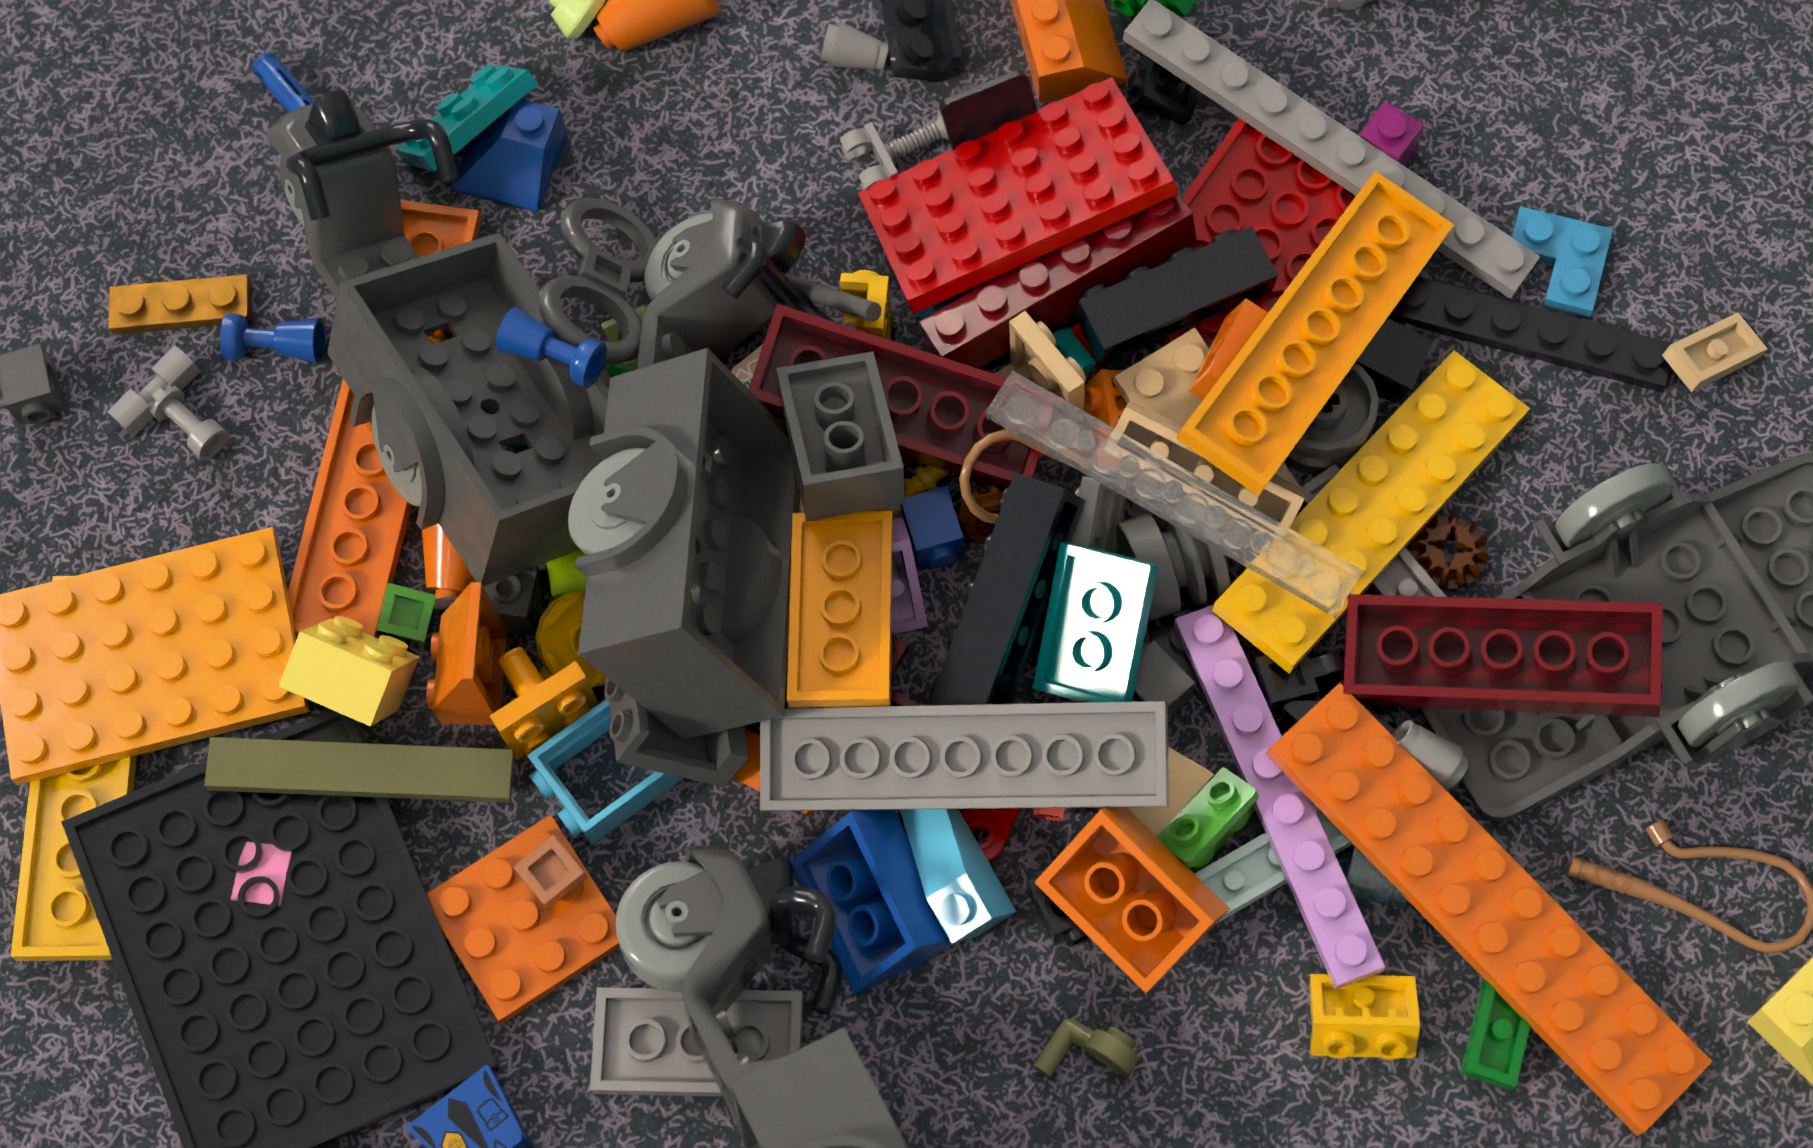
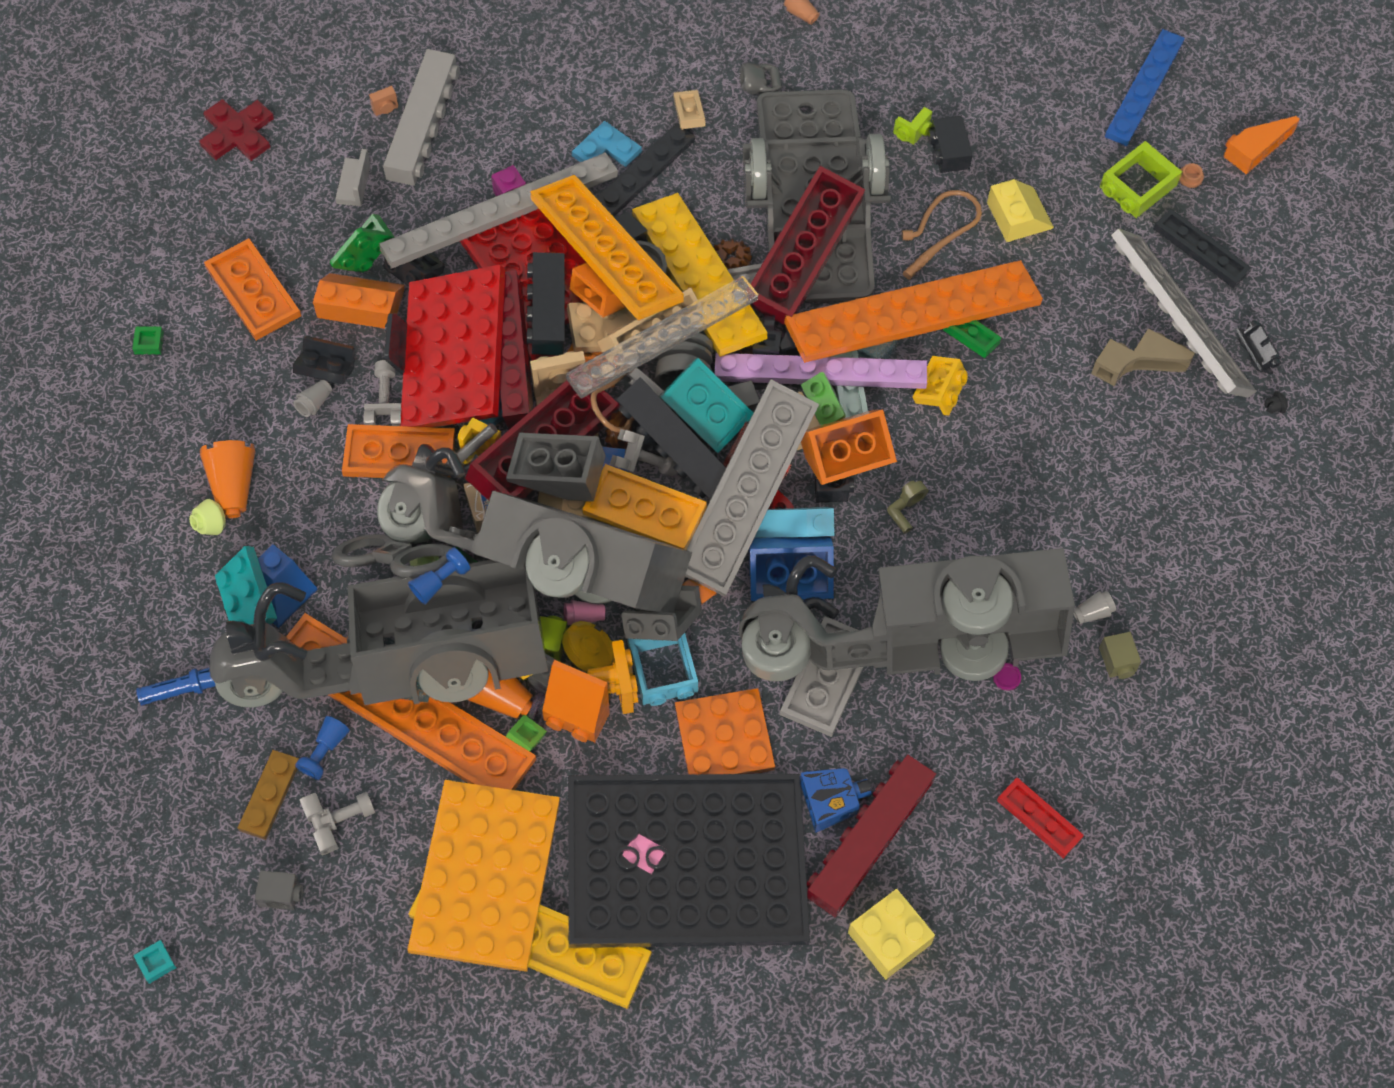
camera: 75 degrees left, 5 degrees down
olive tile [204,737,515,803] -> none
light yellow brick [278,616,420,726] -> none
nougat plate [513,835,587,910] -> none
light grey cone [1393,720,1469,790] -> none
none -> orange plate [342,424,456,478]
none -> light grey bar [610,429,677,476]

